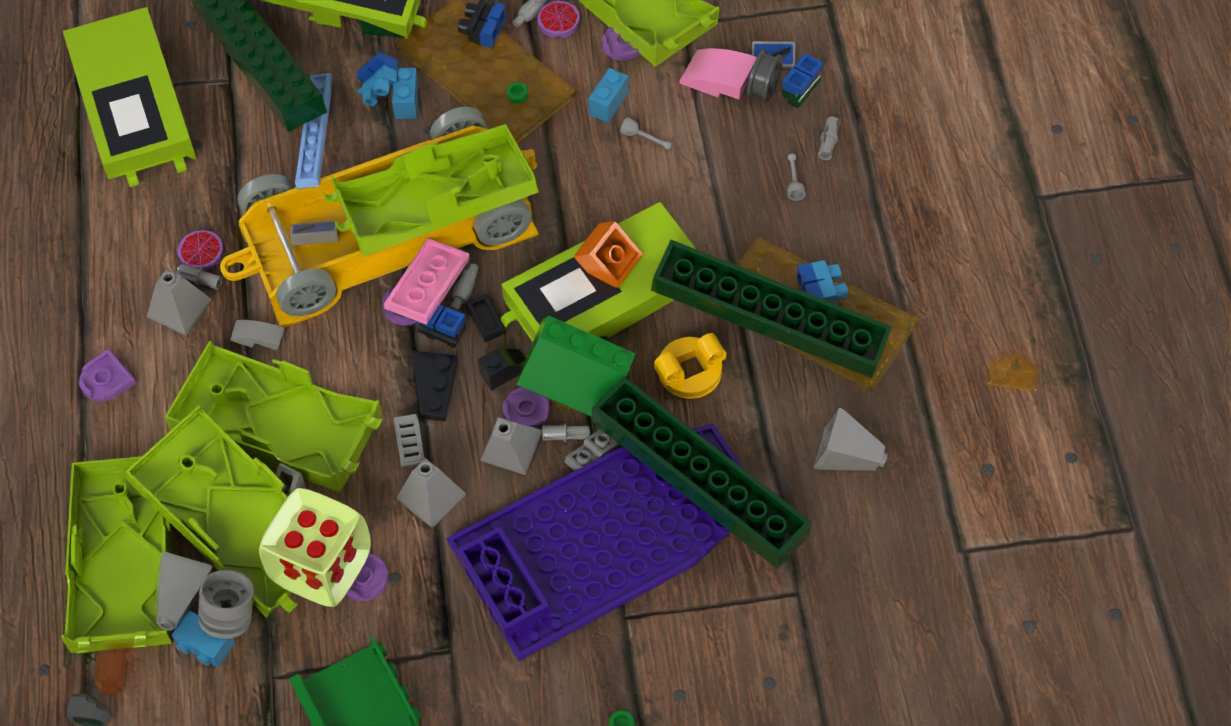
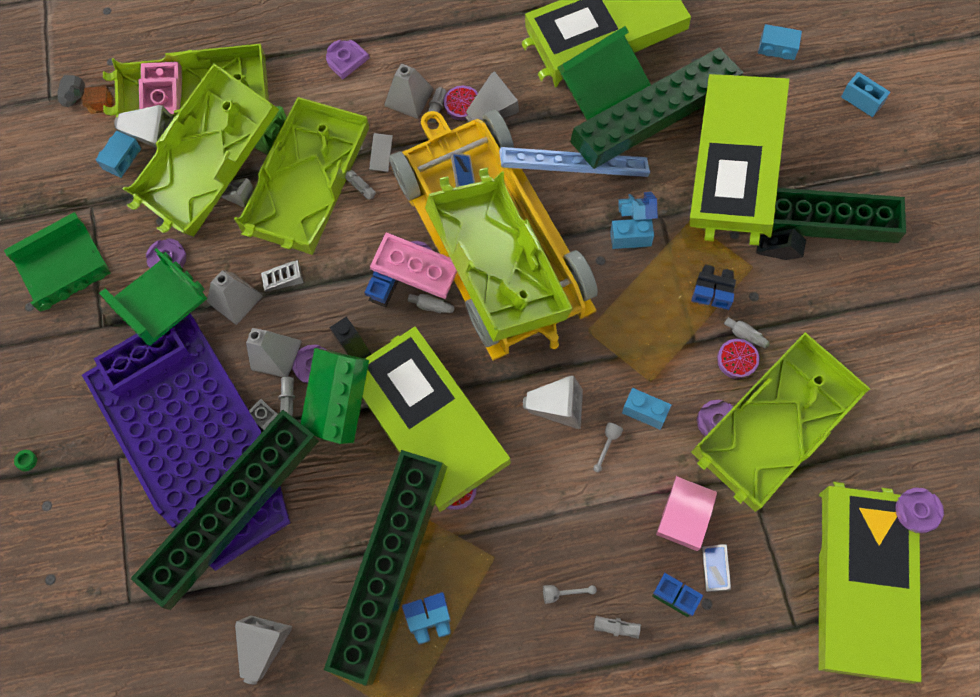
camera: 90 degrees right, 10 degrees up
light grey wheel [198,570,253,639] -> none
yellowish green piece [259,488,371,607] -> none
black wing [411,350,458,421] -> none
black tile [465,294,506,342] -> none
green tile [506,82,529,104] -> none
orange slope [573,221,643,288] -> none
yellow piece [654,333,727,399] -> none
dark grey wheel [747,49,783,102] -> none
none -> green panel [99,248,207,346]
none -> bright pink slope [139,62,182,115]
none -> light grey axle [345,170,376,200]
none -> light grey slope [465,71,519,122]
none -> slope [523,376,583,429]
none -> green panel [557,26,651,120]

